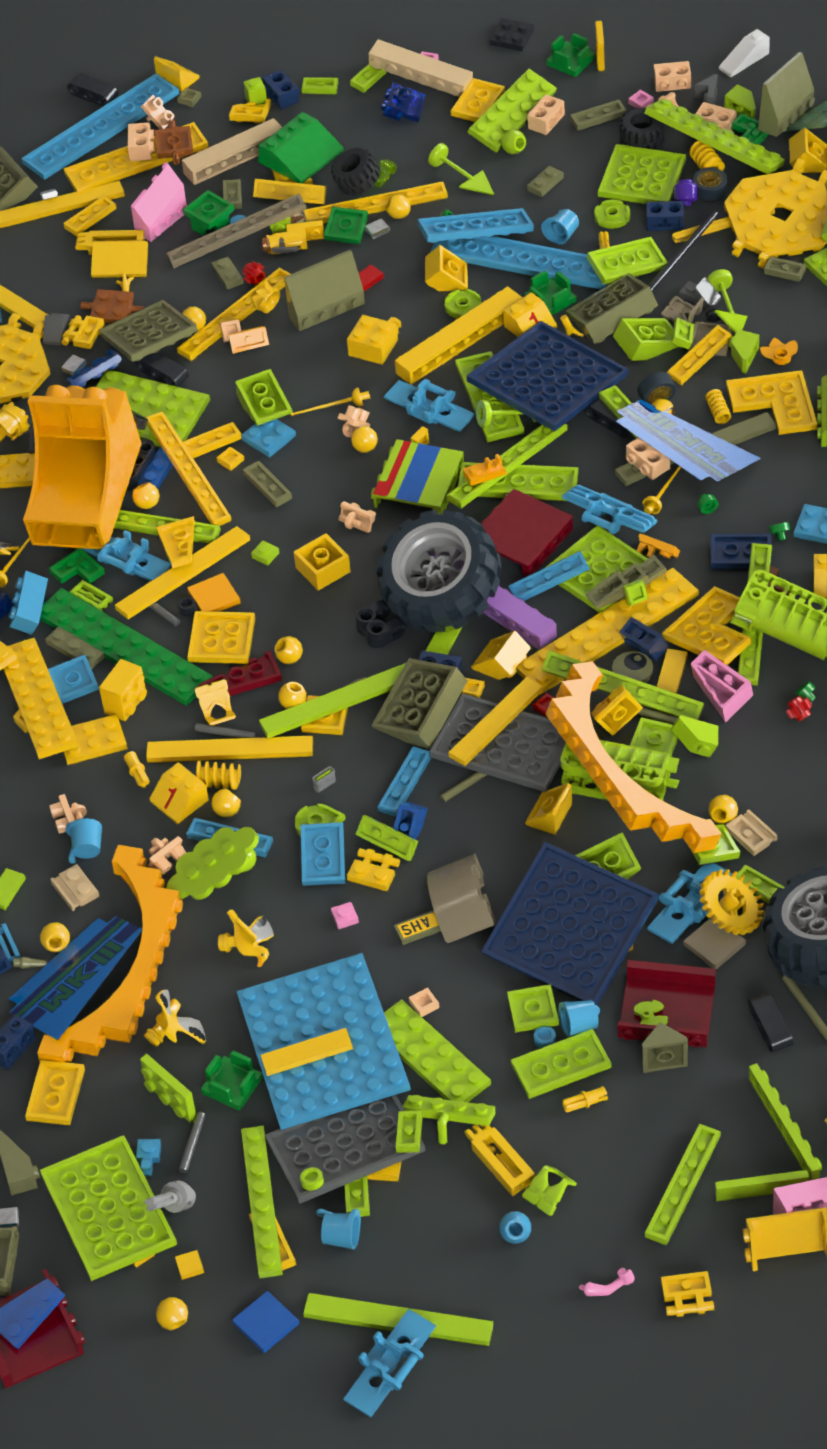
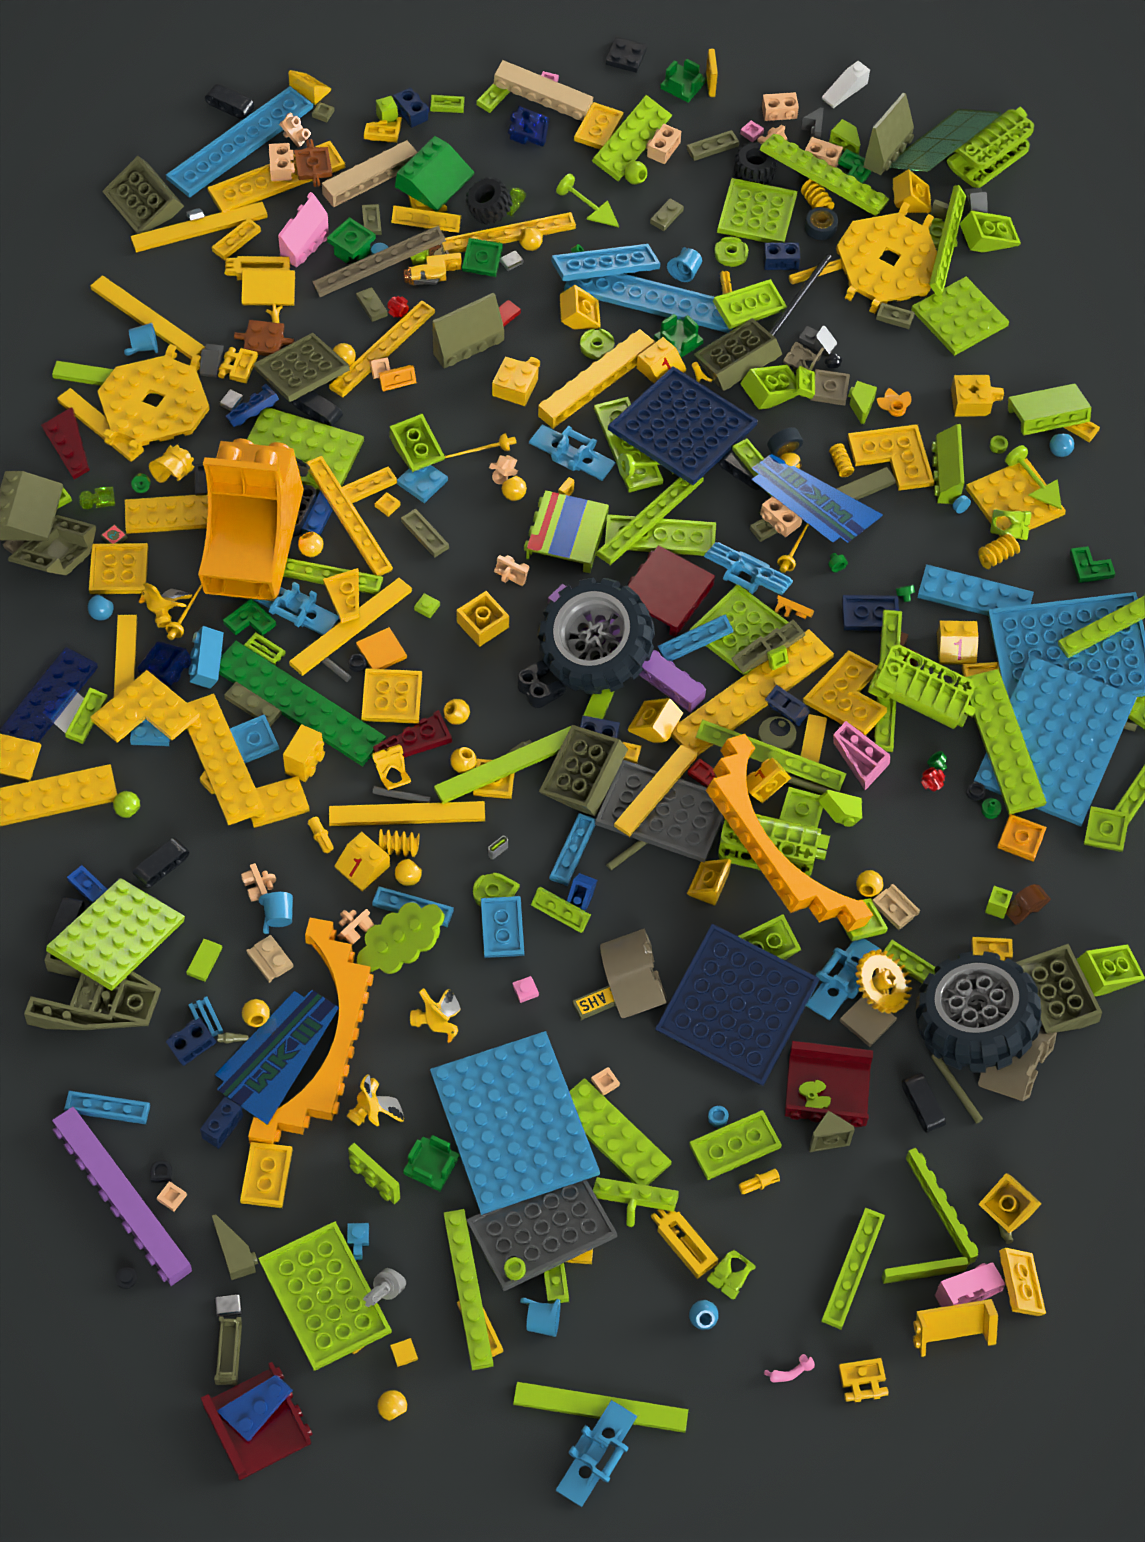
camera: 10 degrees left, 10 degrees up
dark grey bar [178,1112,206,1174] -> none
blue tile [232,1291,299,1353] -> none
yellow piece [252,281,280,314] -> none
yellow tile [261,1028,353,1076] -> none
yellow plate [347,848,400,891] -> none
lime plate [396,1111,423,1153] -> none
light orange plate [463,454,507,486] -> none
lime plate [507,984,559,1033] -> none
dark azure hat [558,1000,600,1037] -> none
yellow tile [667,325,732,386] -> none
dark purple head [674,179,697,207] -> none
lime piece [707,269,747,334] -> none

